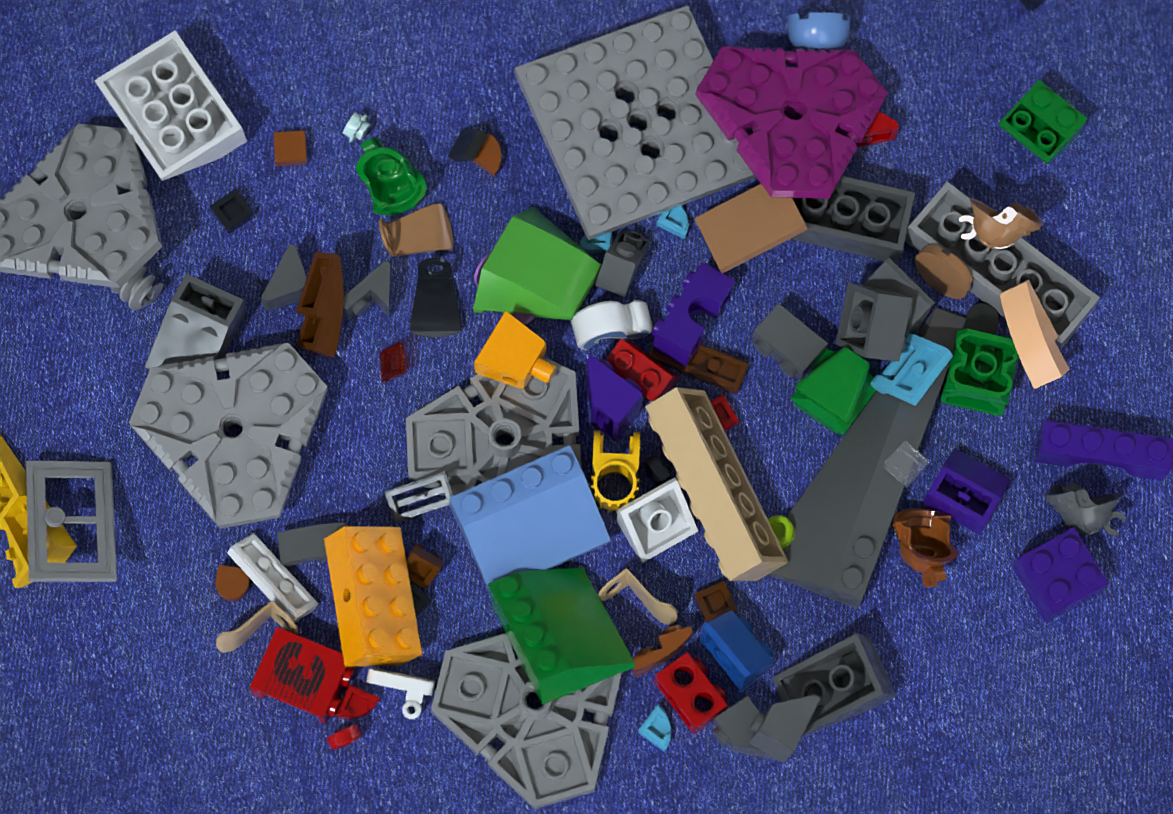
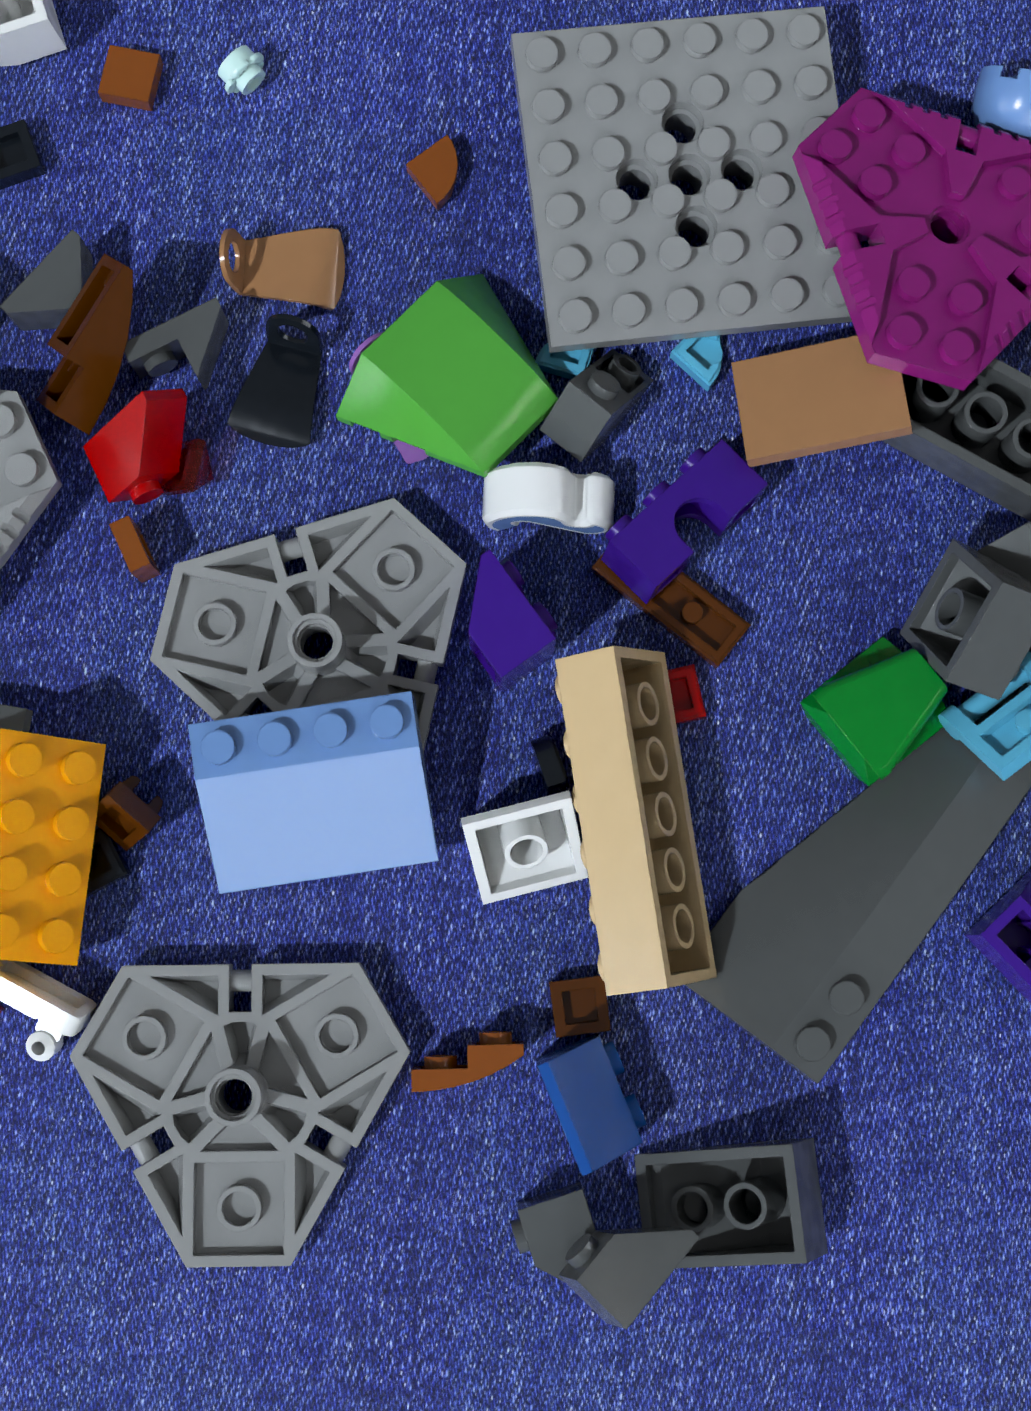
camera: 20 degrees right, 10 degrees up
green helmet [356,136,427,215] -> none
tile [384,471,454,523] -> none
pearl dark grey tile [448,128,487,162] -> none
light orange torso [474,311,557,389] -> none
green slope [488,567,635,705] -> none
yellow piece [591,430,640,513] -> none
tan piece [598,568,678,626] -> none
red brick [606,338,679,402] -> none
medium azure tile [638,704,671,752] -> none
red brick [654,652,728,735] -> none
dark grey brick [752,303,828,380] -> none
lime tile [768,515,795,548] -> none
clear tile [882,441,930,487] -> none
dark orange helmet [893,508,958,588] -> none
none -> red slope [83,388,187,505]
none -> dark orange tile [109,515,161,583]

